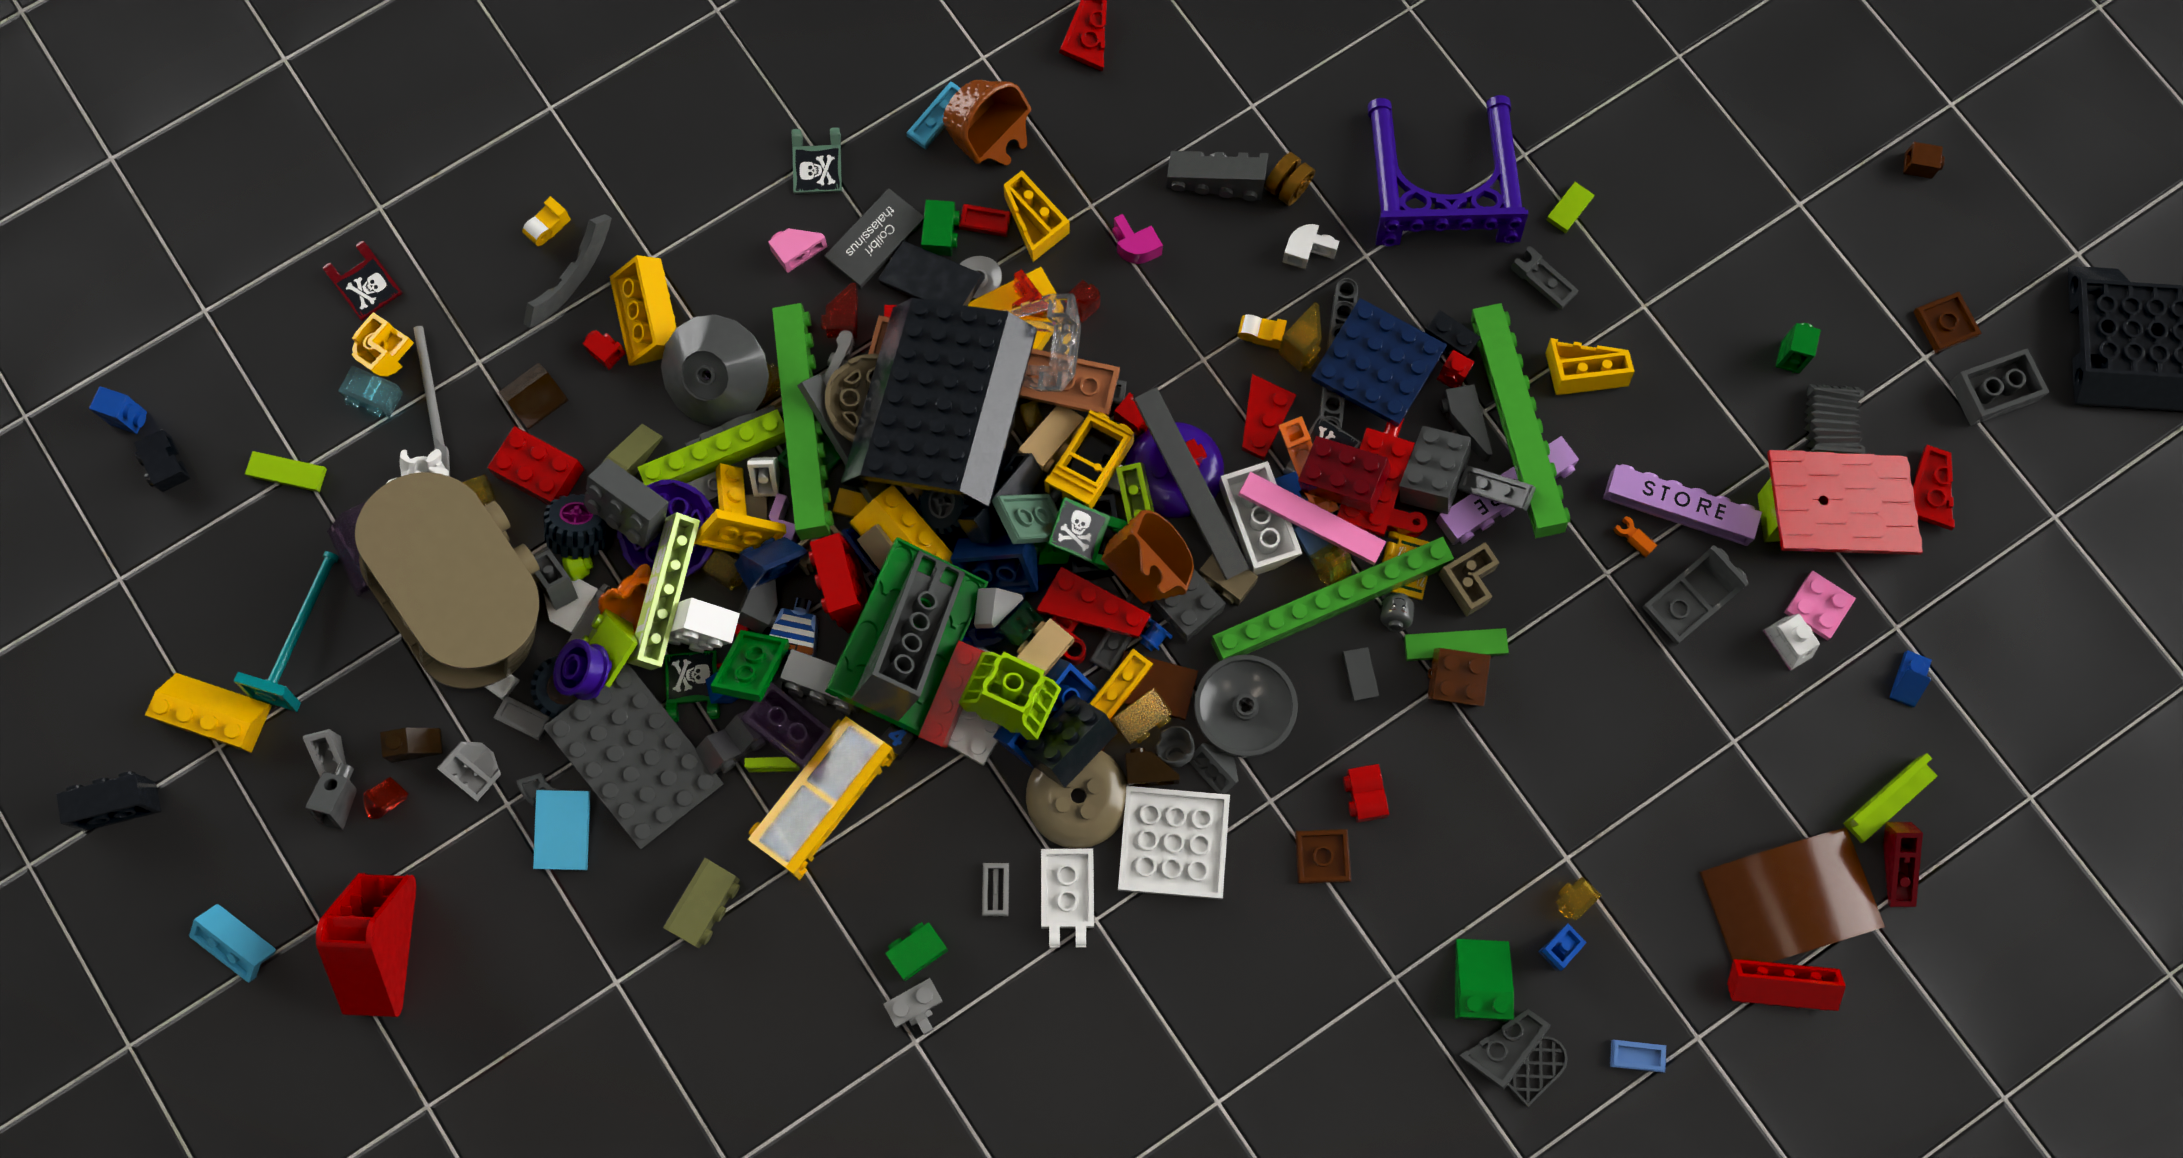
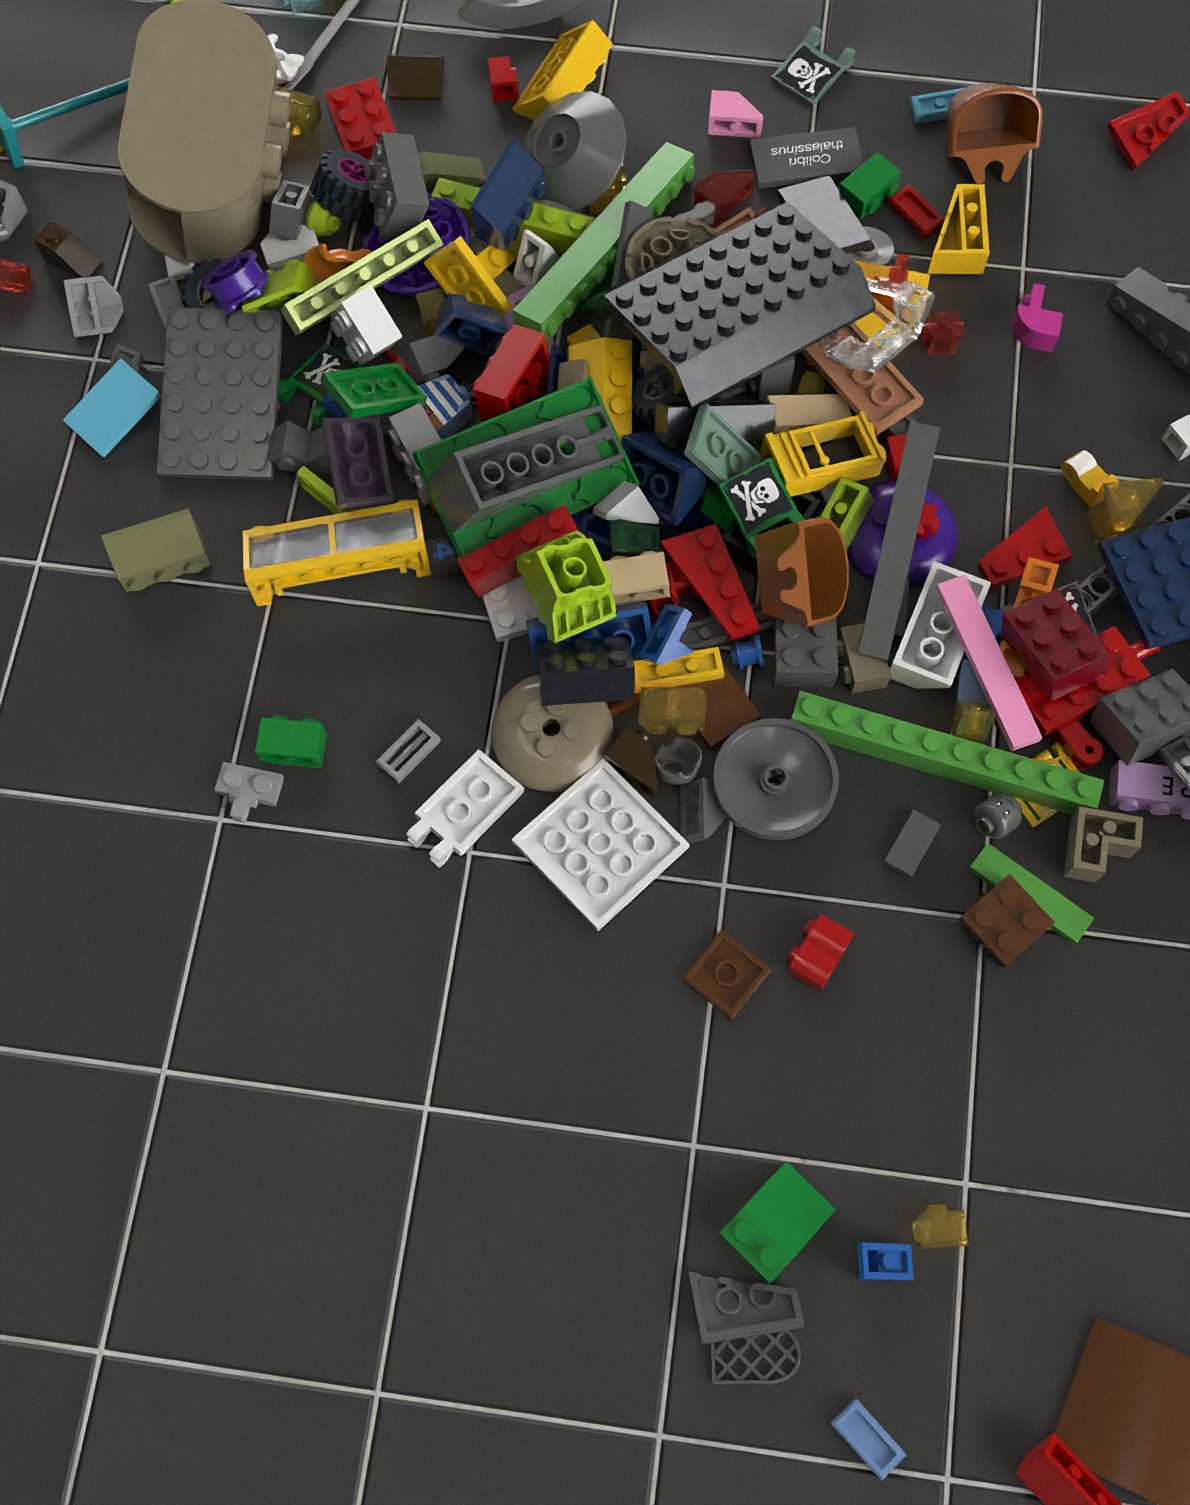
camera: 45 degrees right, 5 degrees down
none -> dark blue slope [470,139,546,251]
none -> blue slope [638,603,693,665]

